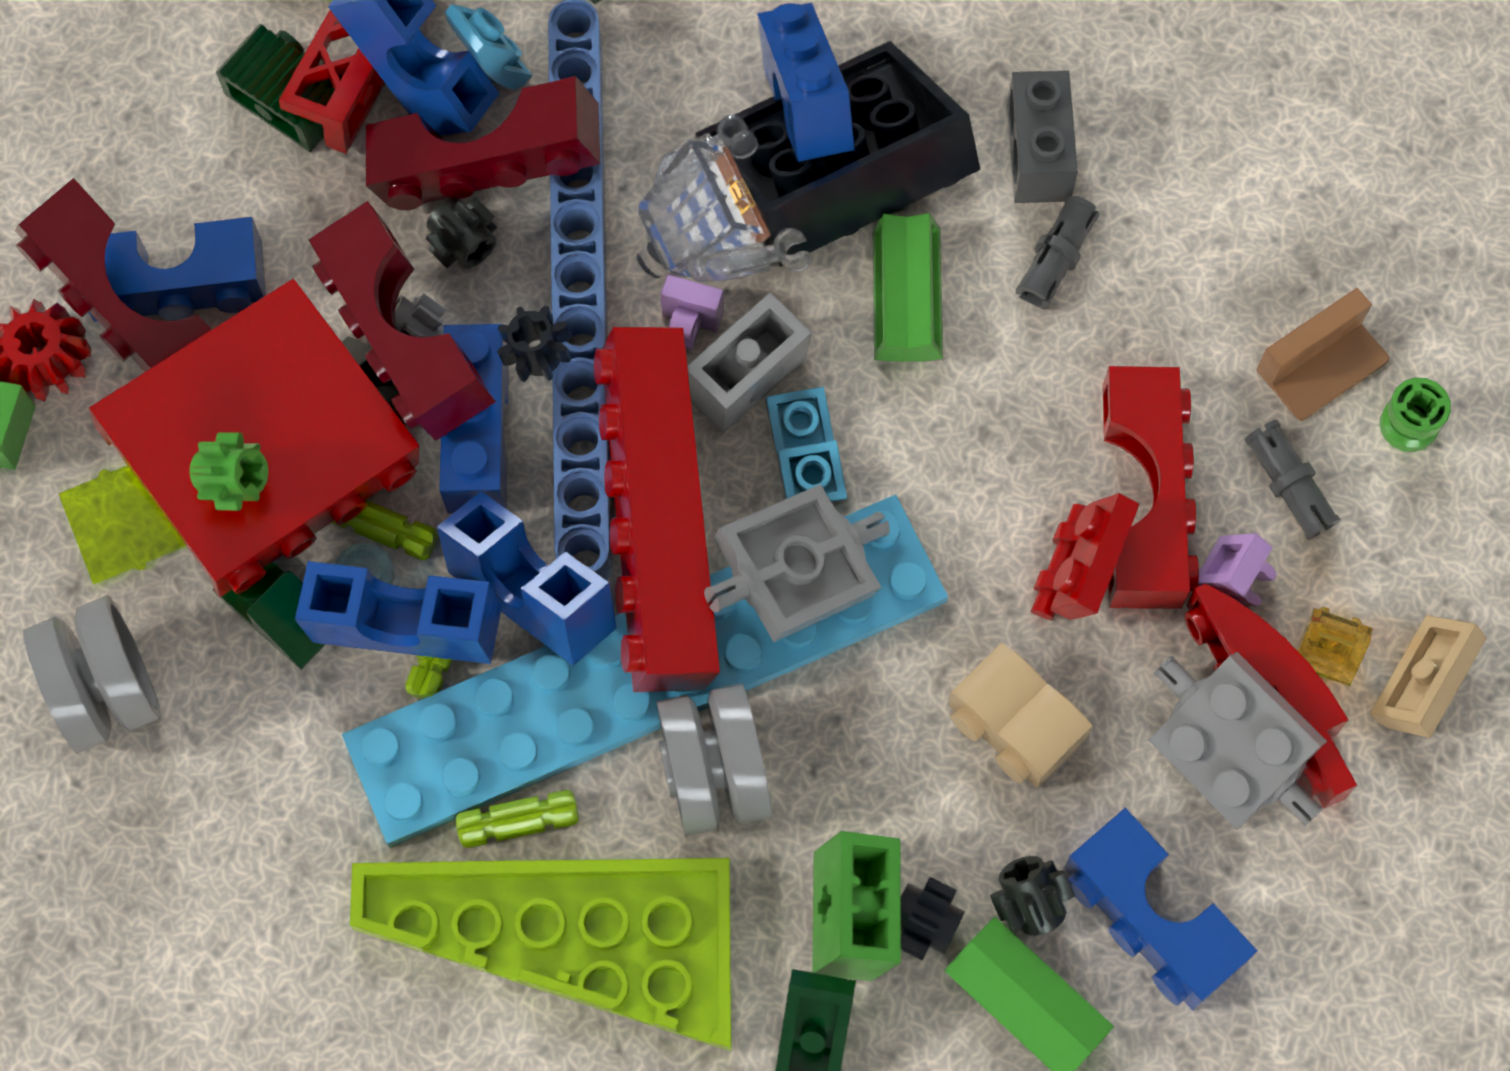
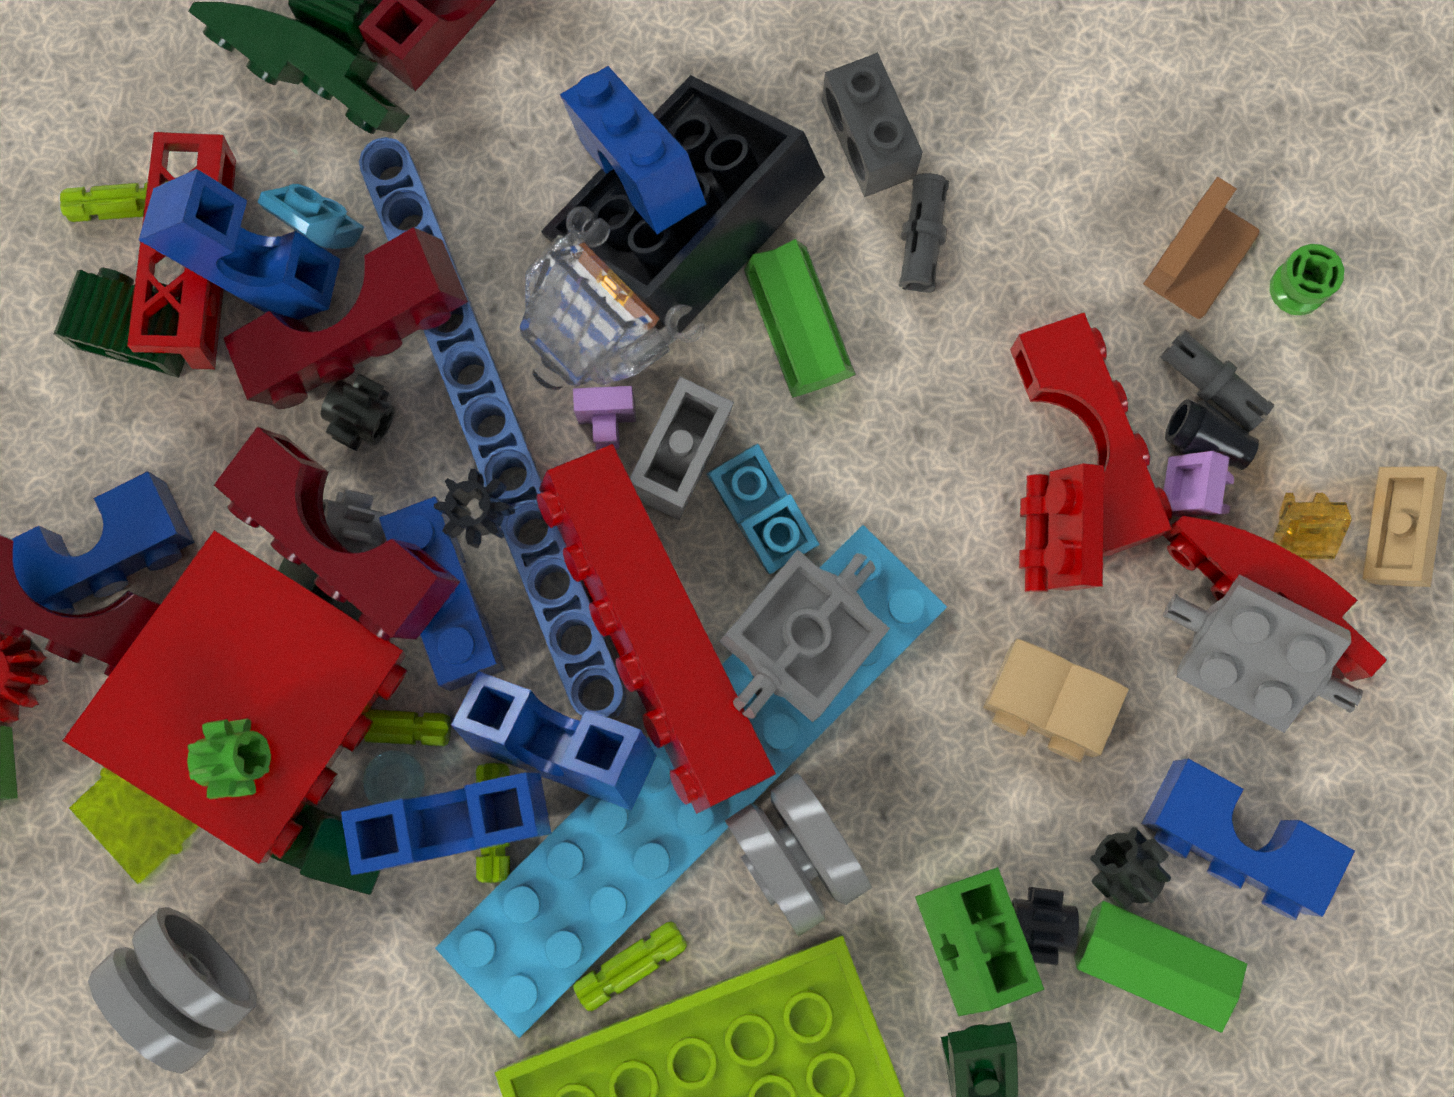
camera: 20 degrees left, 10 degrees up
none -> black cone [1165,399,1259,470]

